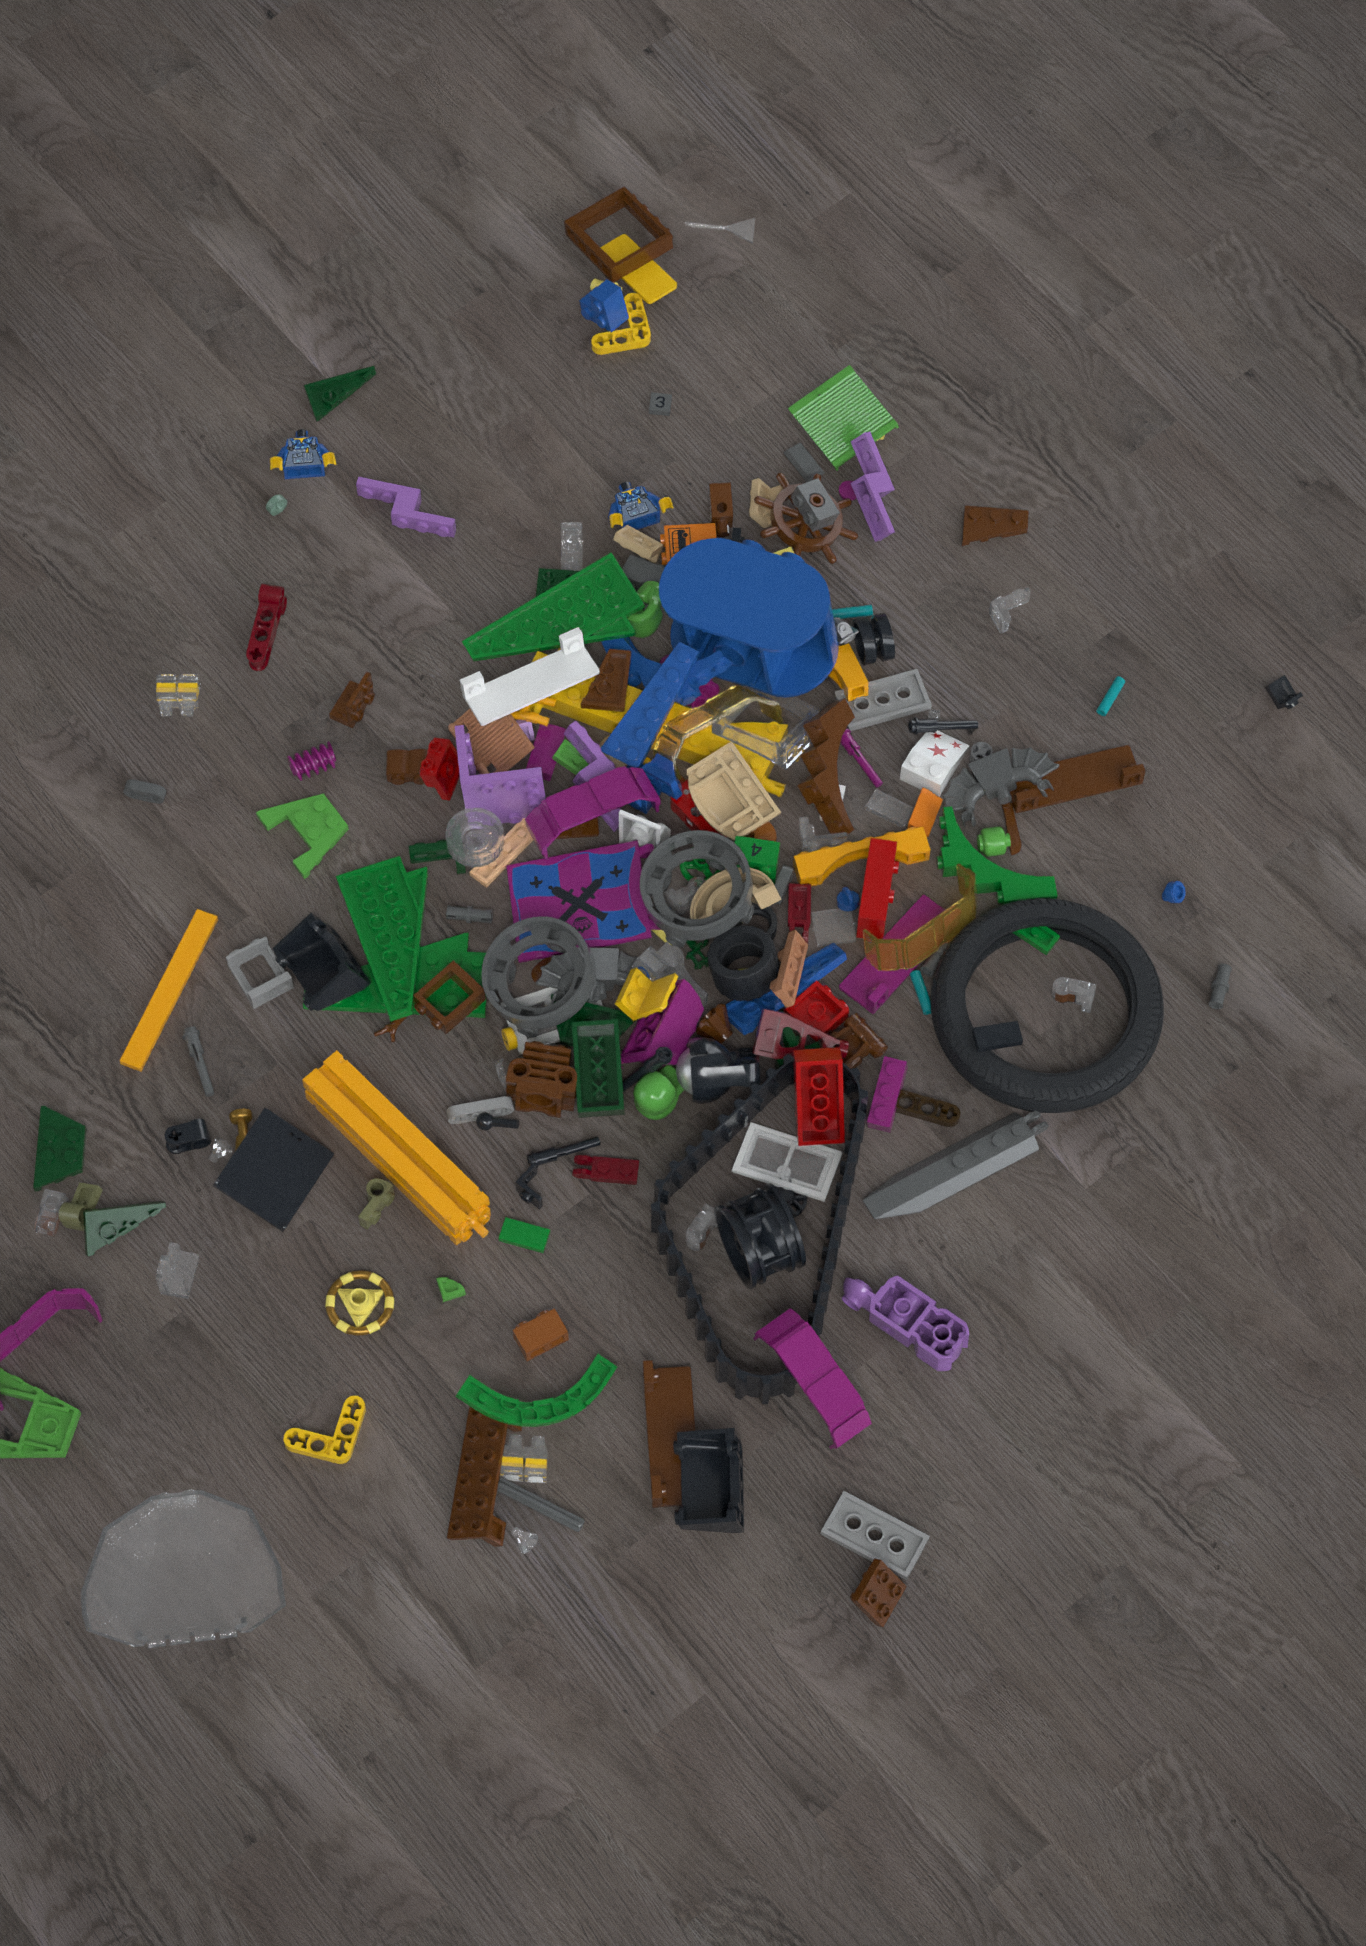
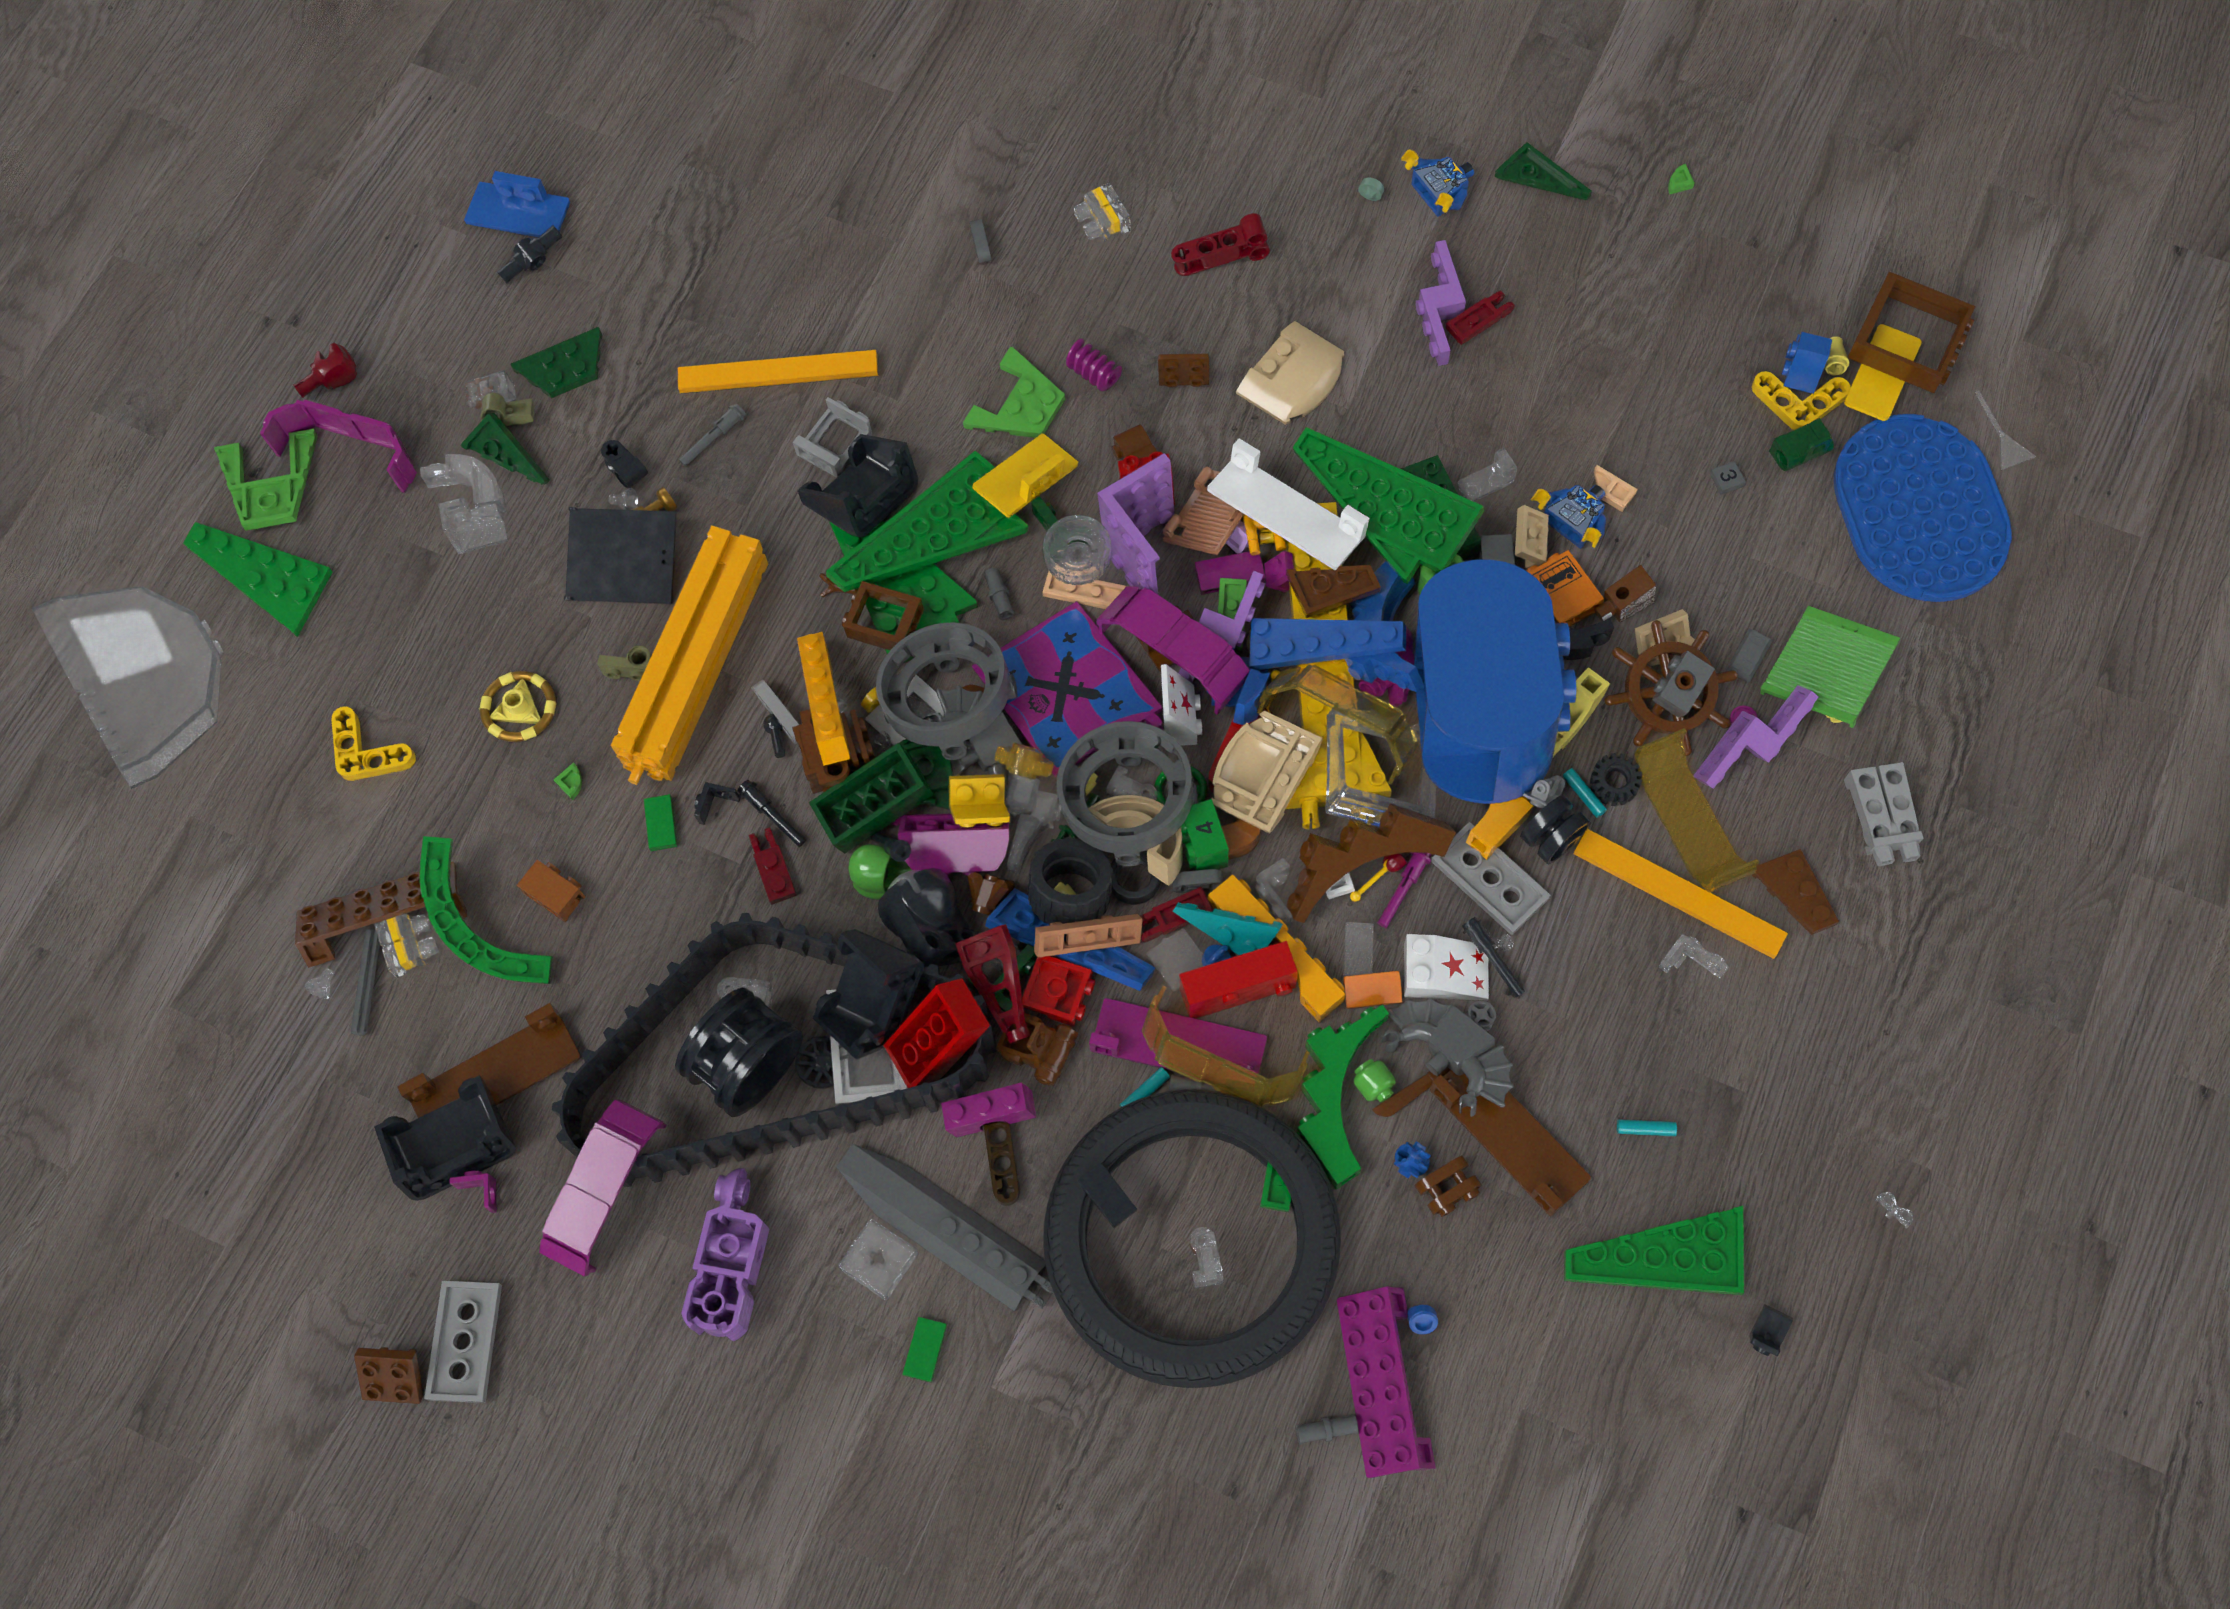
camera: 70 degrees right, 5 degrees up
none -> green wing [183,522,333,637]
none -> clear arch [420,454,506,516]
none -> magenta bracket [450,1171,497,1213]
none -> light orange arch [797,632,850,765]
none -> black windscreen [812,929,924,1060]
none -> clear brick [838,1219,918,1300]
none -> green tile [902,1317,947,1383]
none -> yellow bracket [973,434,1078,518]
none -> clear yellow gear [995,743,1054,779]
none -> teal wing [1173,902,1283,955]
none -> tan slope [1236,321,1344,425]
none -> magenta bracket [1264,551,1294,592]
none -> magenta bracket [1337,1286,1436,1478]
none -> hinge [1350,853,1407,902]
none -> blue gear [1394,1141,1431,1178]
none -> reddish brown brick [1414,1155,1482,1217]
none -> dark red hinge [1446,290,1515,345]
none -> green wing [1564,1206,1744,1295]
none -> light orange tile [1573,829,1788,959]
none -> black tyre [1590,753,1642,806]
none -> light nougat tile [1594,465,1638,512]
none -> clear yellow windscreen [1634,728,1759,892]
none -> bright green tile [1668,164,1694,194]
none -> dark green piece [1769,418,1834,471]
none -> blue tile [1834,414,2012,602]
none -> light grey hips [1844,762,1924,866]
none -> clear piece [1875,1192,1913,1228]

